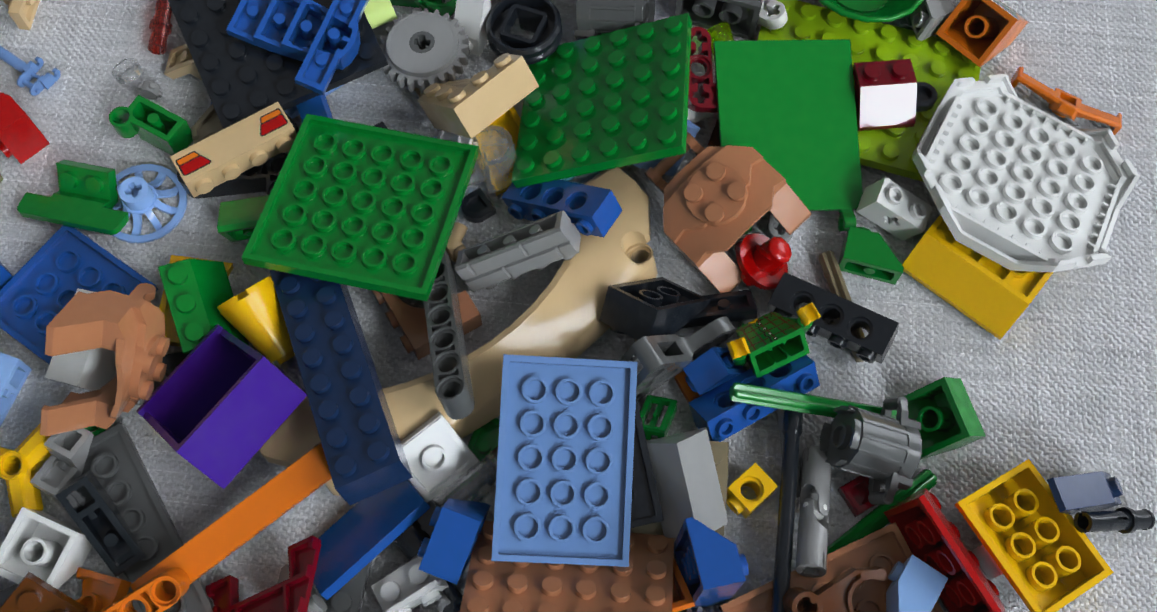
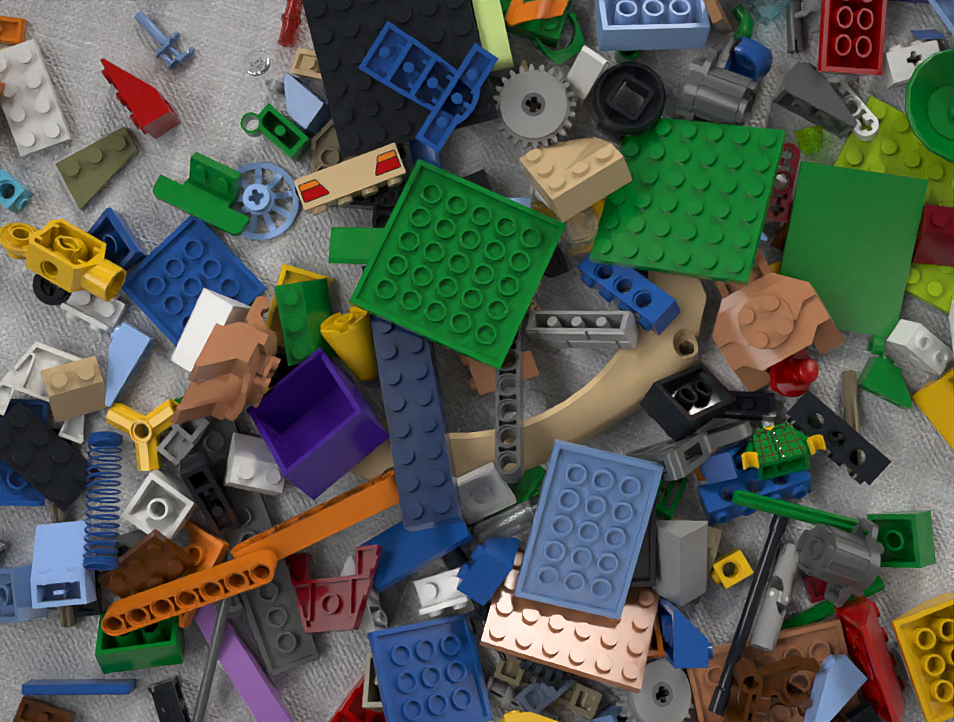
camera: 10 degrees right, 20 degrees up
none -> white slope [223,432,285,496]
none -> medium blue slope [284,73,331,134]

